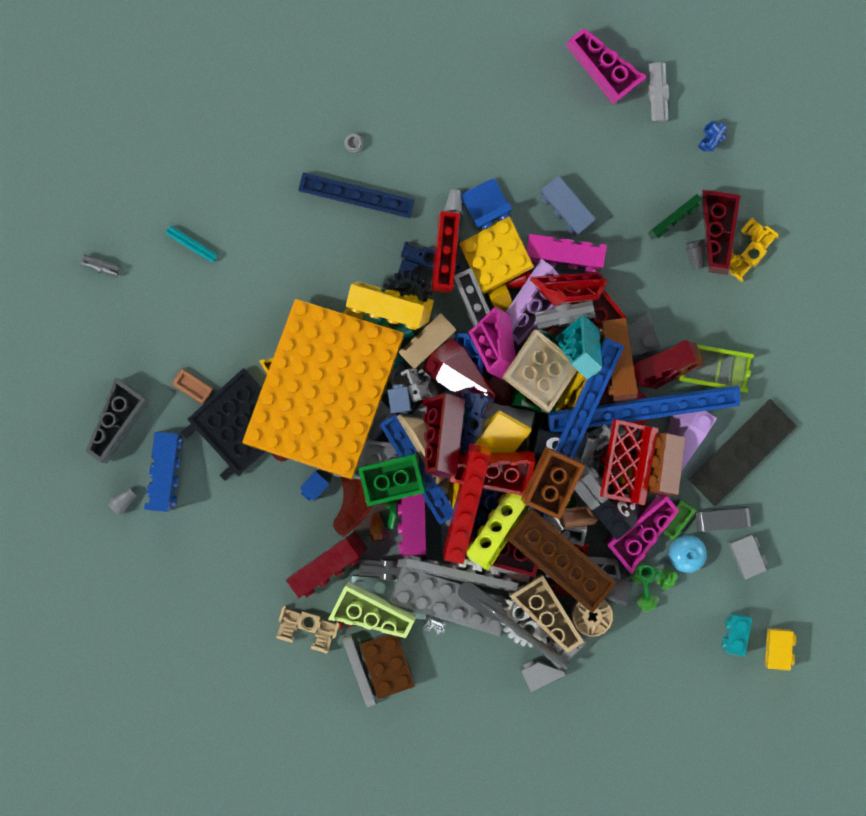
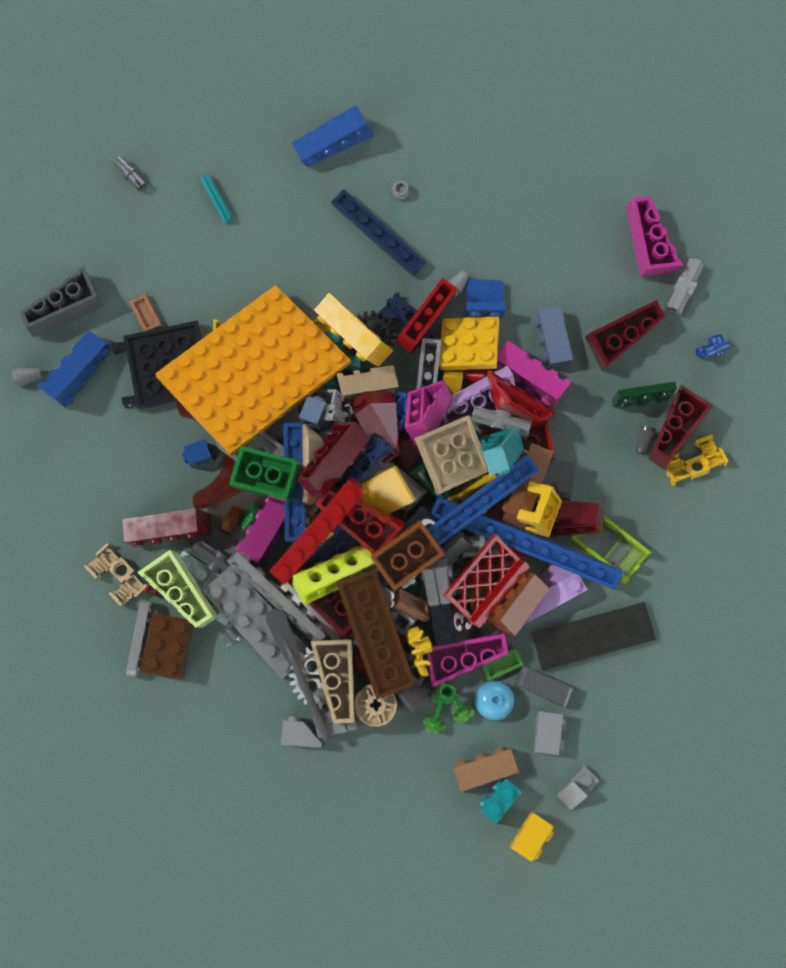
camera: 30 degrees right, 10 degrees down
none -> blue wedge [292,105,374,167]
none -> yellow animal [405,627,433,677]
none -> medium nougat brick [453,746,519,792]
none -> yellow panel [517,481,562,537]
none -> light grey slope [556,766,599,810]
none -> dark red wedge [585,300,665,370]

